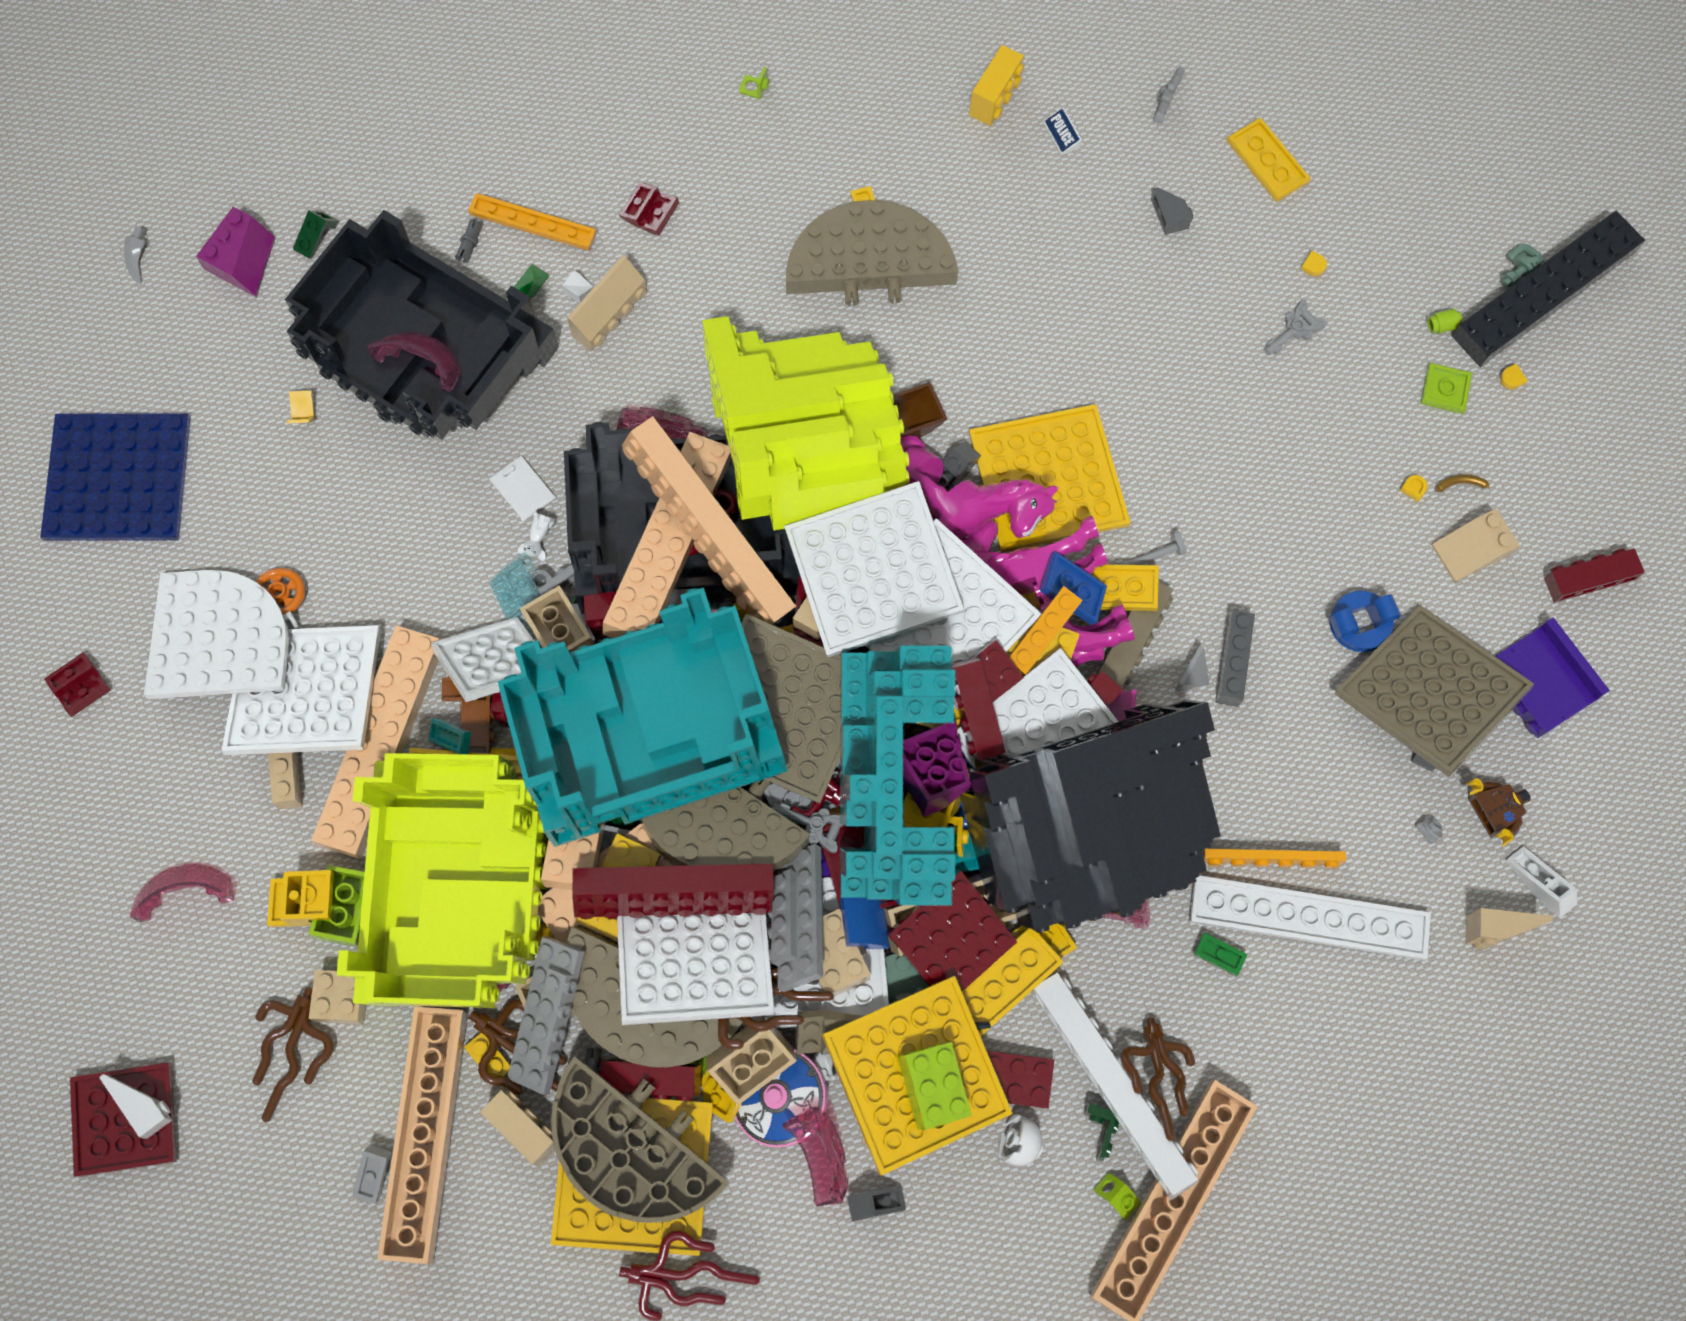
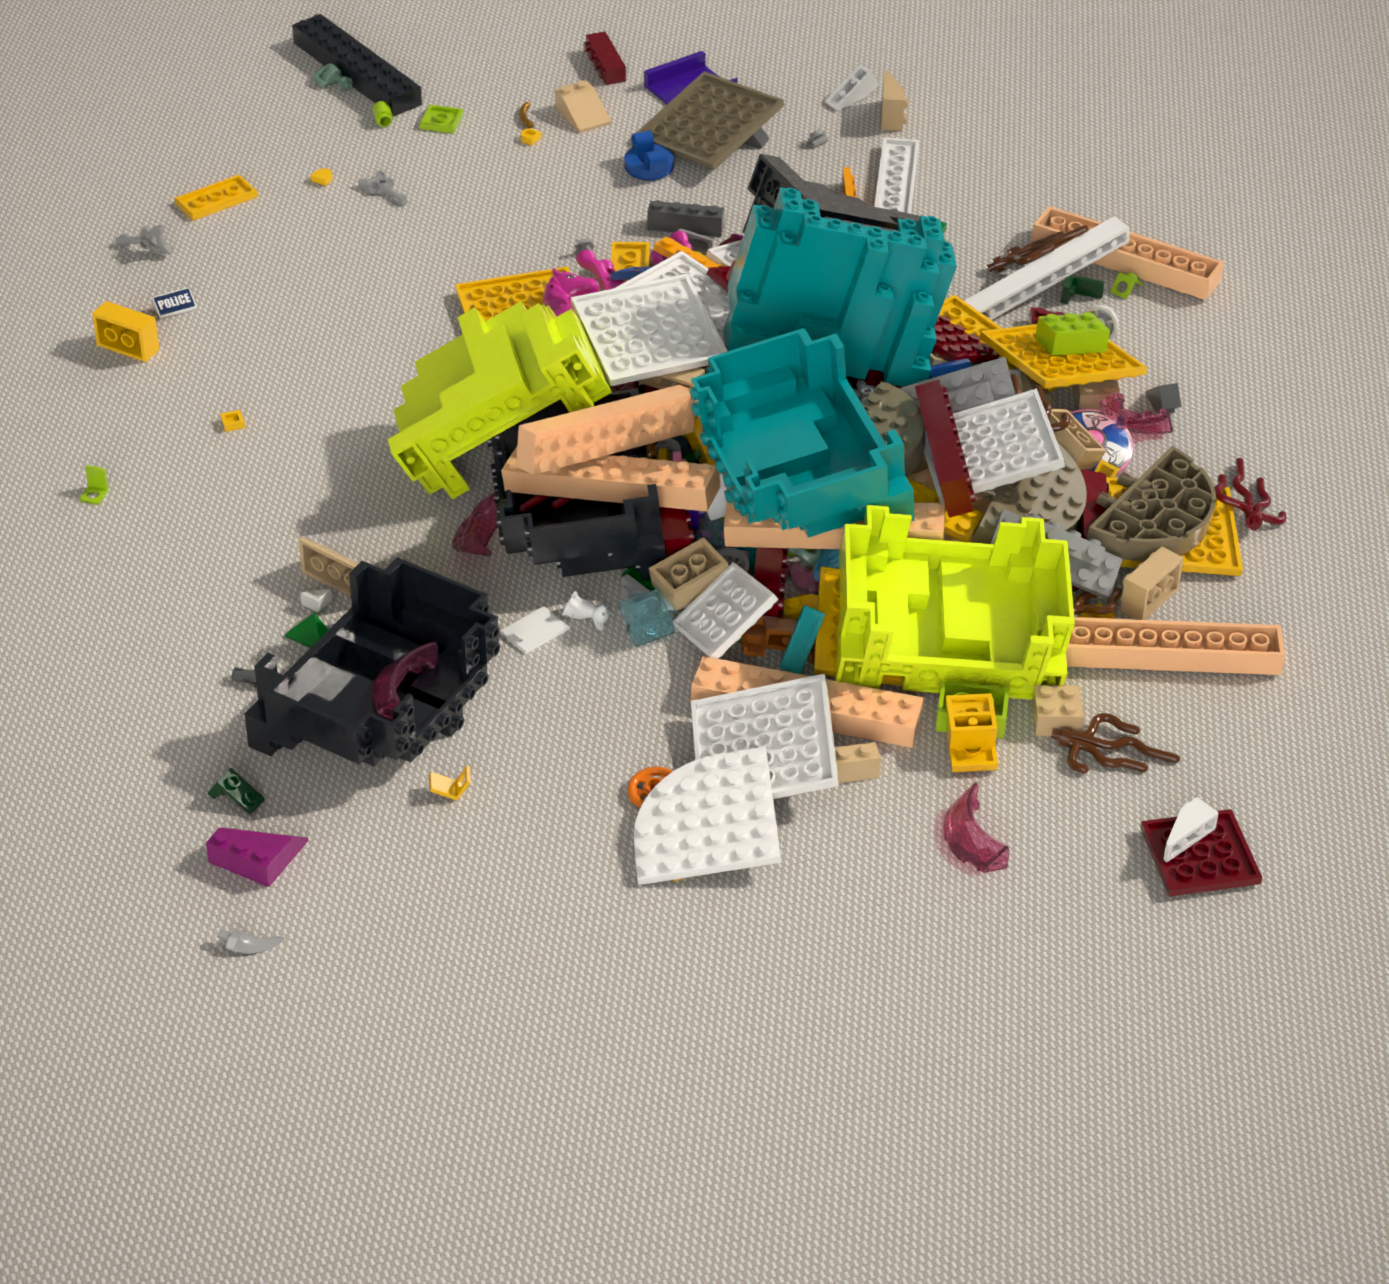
camera: 90 degrees left, 30 degrees down
clear blue plate [40,414,191,541] -> none
dark red slope [44,652,111,717] -> none
light grey plate [352,1145,393,1204] -> none
light orange plate [468,193,597,251] -> none
dark red slope [619,182,679,236] -> none
dark tan brick [786,201,958,306] -> none
dark grey slope [1151,187,1193,235] -> none
reddish brown torso [1465,778,1531,847] -> none
yellow tile [1500,363,1528,390] -> none

